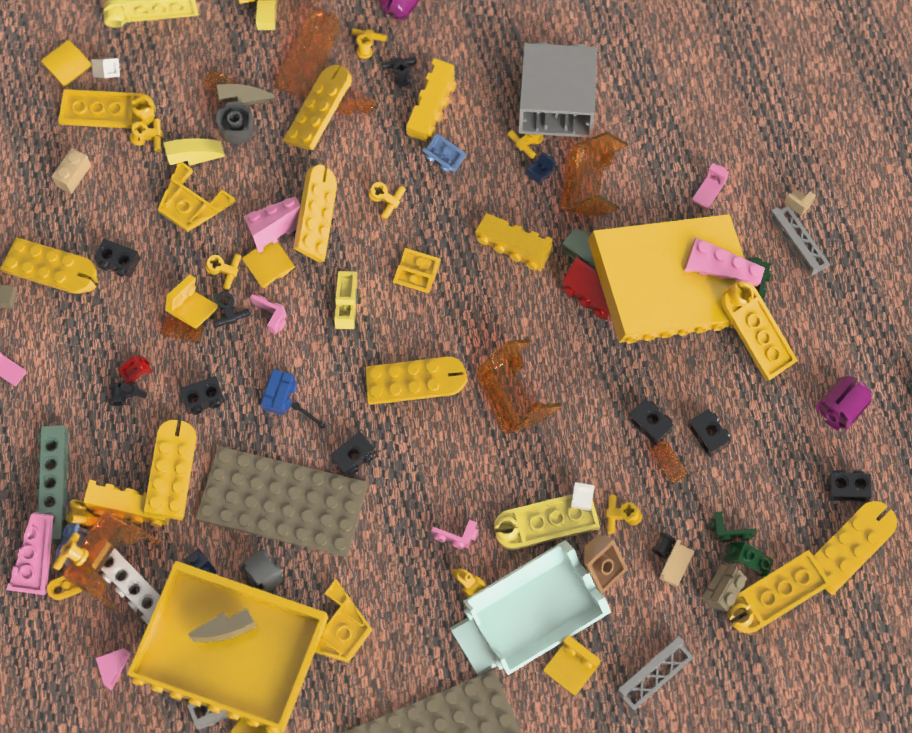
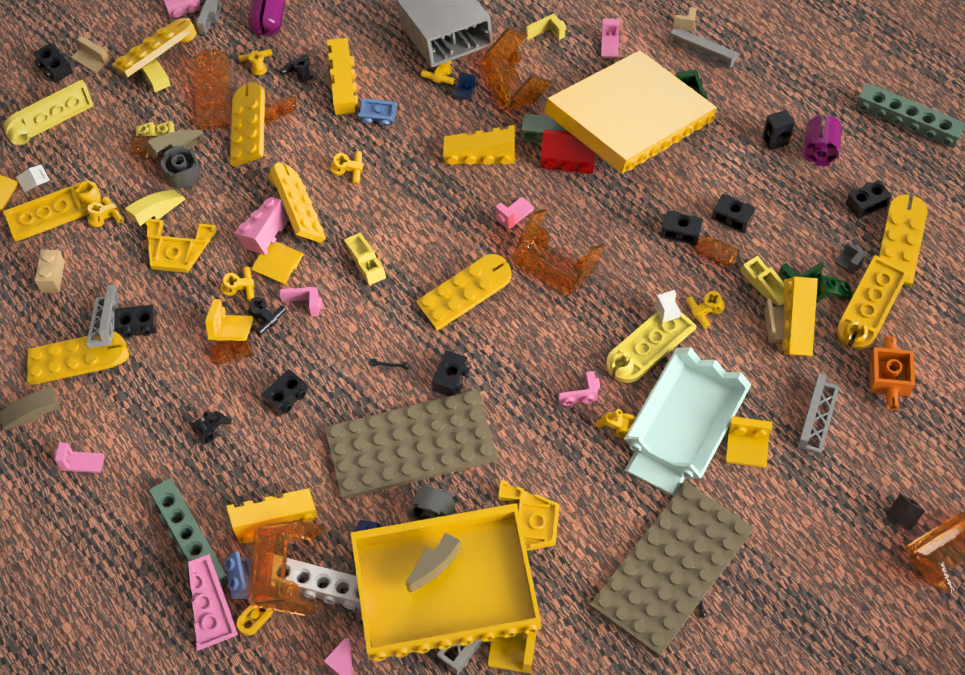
camera: 30 degrees left, 10 degrees down
yellow piece [53,532,89,570] -> none
yellow piece [65,500,105,526] -> none
red bracket [117,355,152,384] -> none
yellow plate [143,420,196,520] -> none
blue brick [260,369,298,415] -> none
yellow slope [393,248,441,294] -> none
medium nougat slope [584,534,628,594] -> none
black bush [651,532,676,559] -> none
bright pink wing [684,237,765,287] -> none
dark tan brick [702,564,747,613] -> none
yellow plate [722,281,798,381] -> none
none -> light grey fence [86,284,120,348]
none -> light yellow slope [136,121,174,143]
none -> bright pink bracket [496,197,534,230]
none -> light yellow bracket [526,14,566,40]
none -> light yellow slope [740,256,784,307]
none -> black brick [762,110,795,150]
none -> yellow wedge [782,277,818,357]
none -> dark grey panel [835,242,867,275]
none -> orange brick [869,336,915,410]

